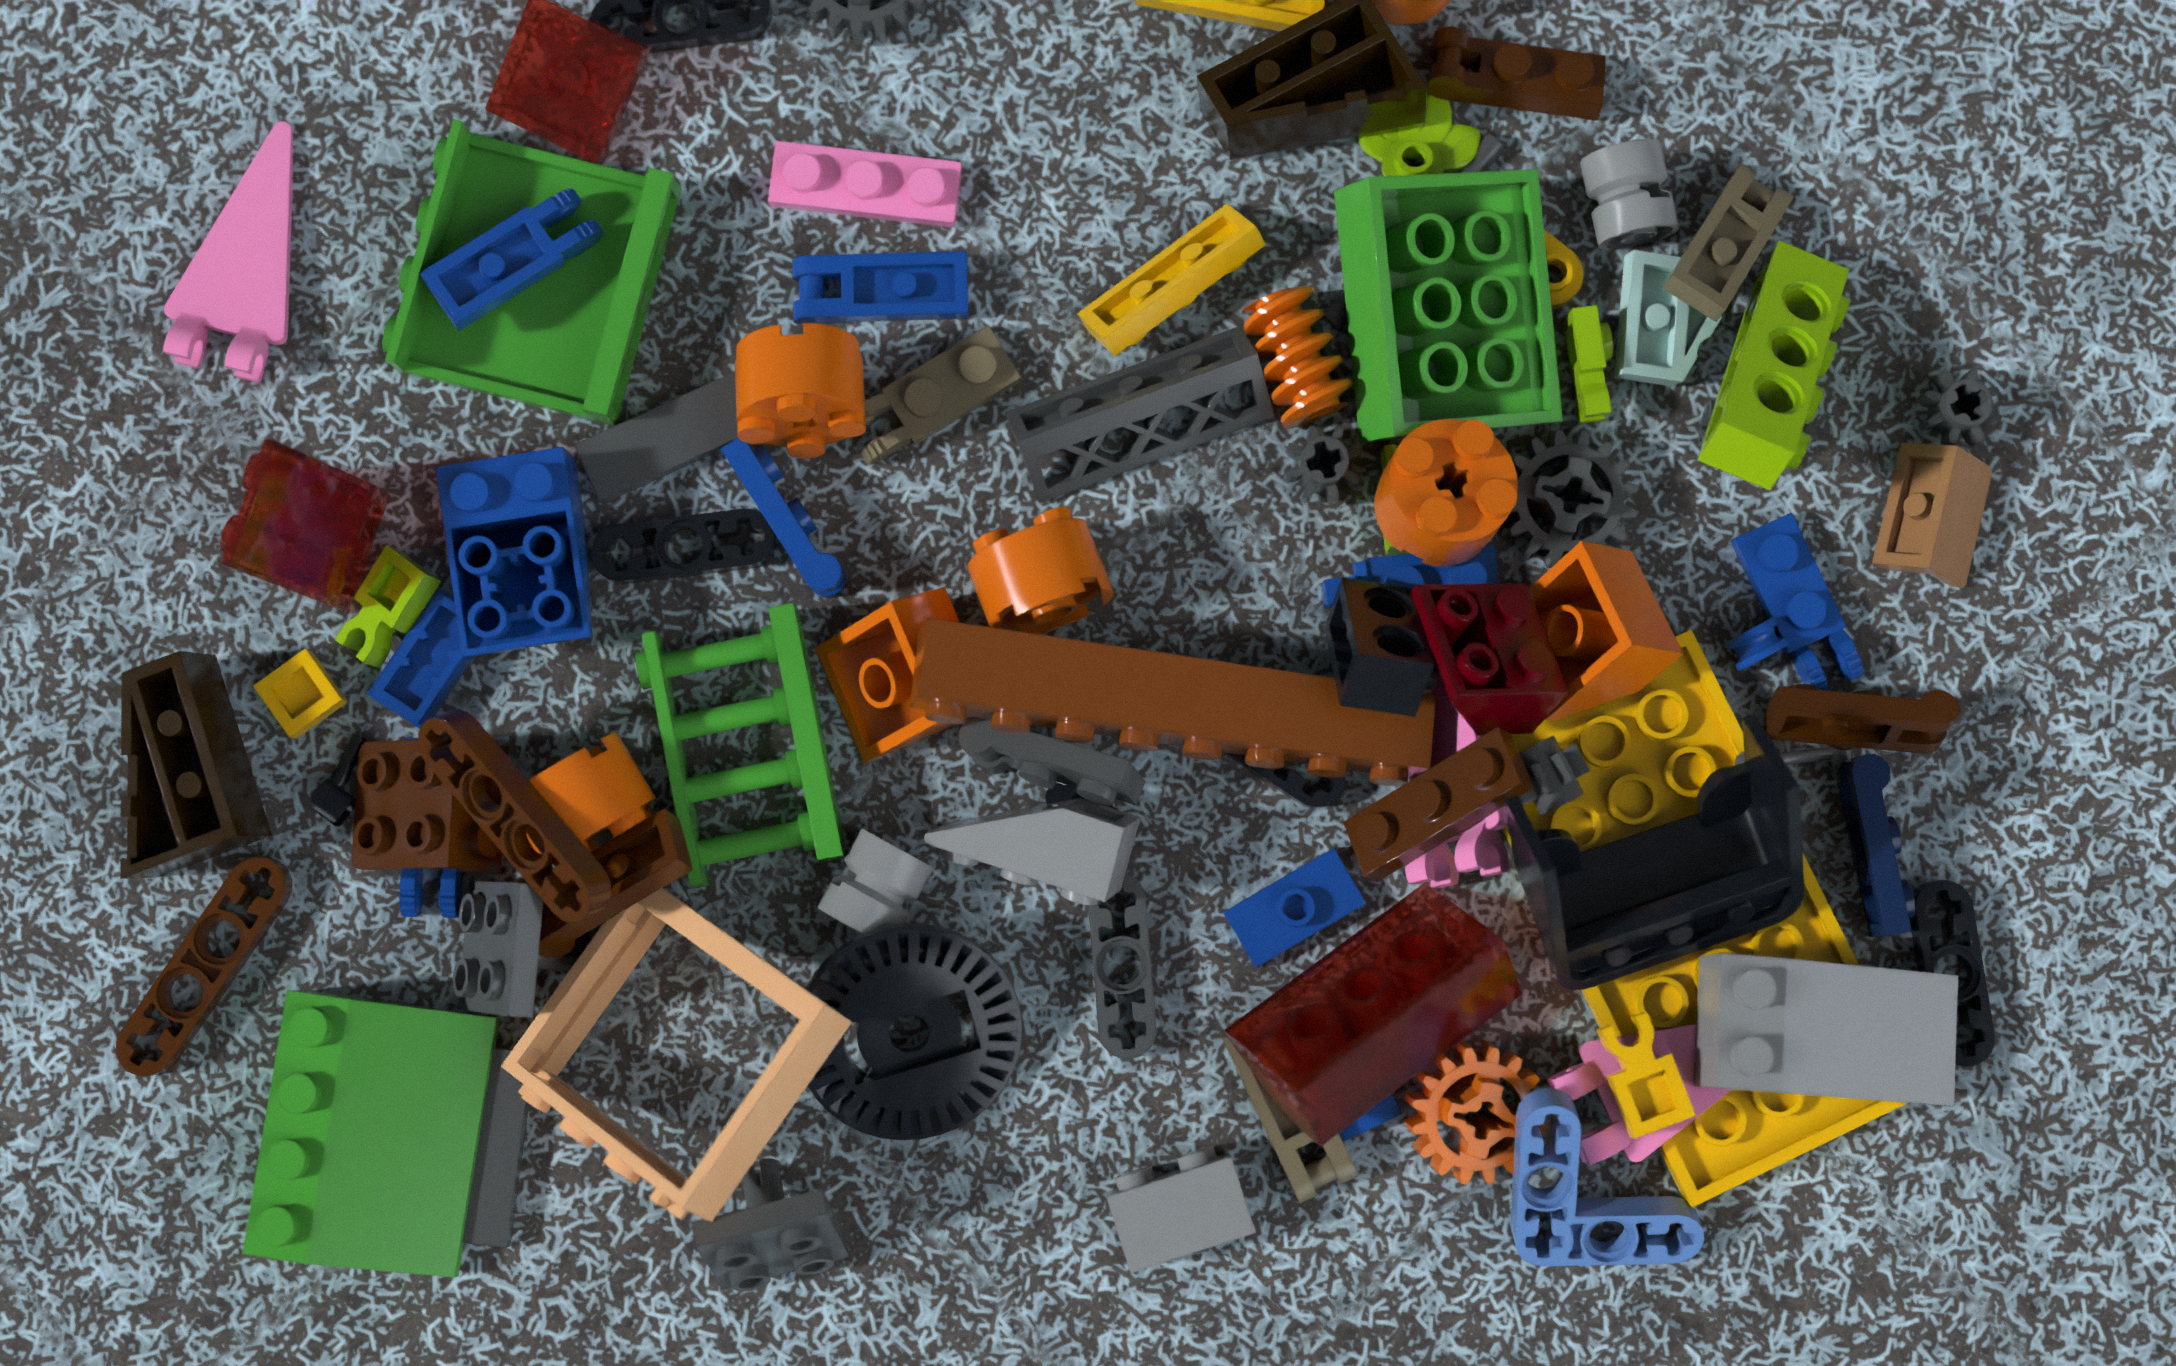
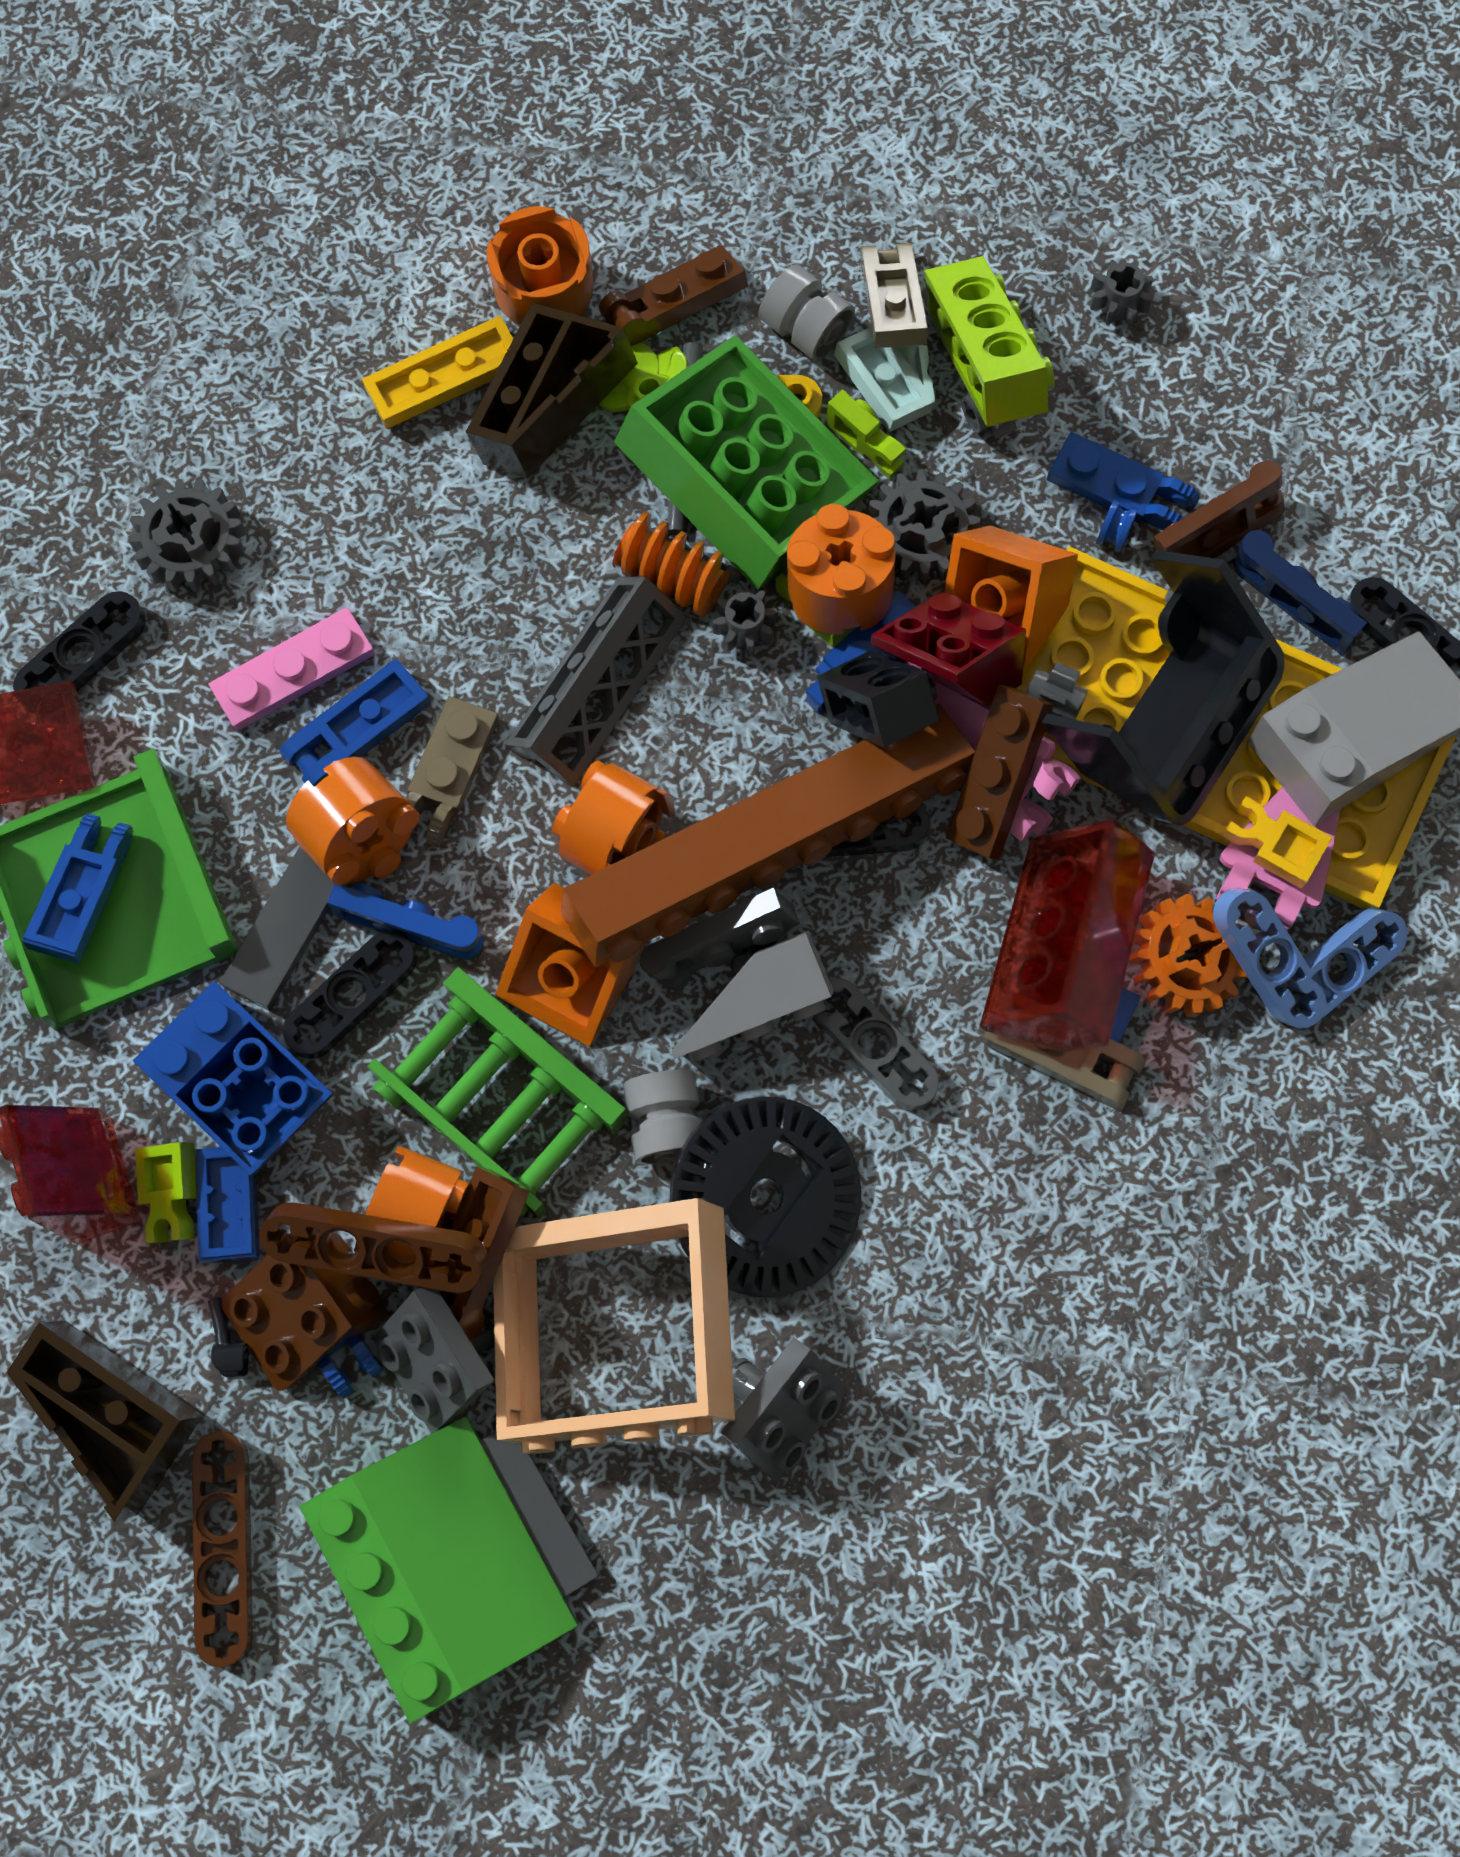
camera: 35 degrees left, 10 degrees down
yellow plate [253,648,348,739] -> none
yellow plate [1077,204,1266,356] -> none
light grey brick [1106,1146,1256,1274] -> none
blue plate [1223,848,1366,968] -> none
medium nougat panel [1872,443,1992,588] -> none

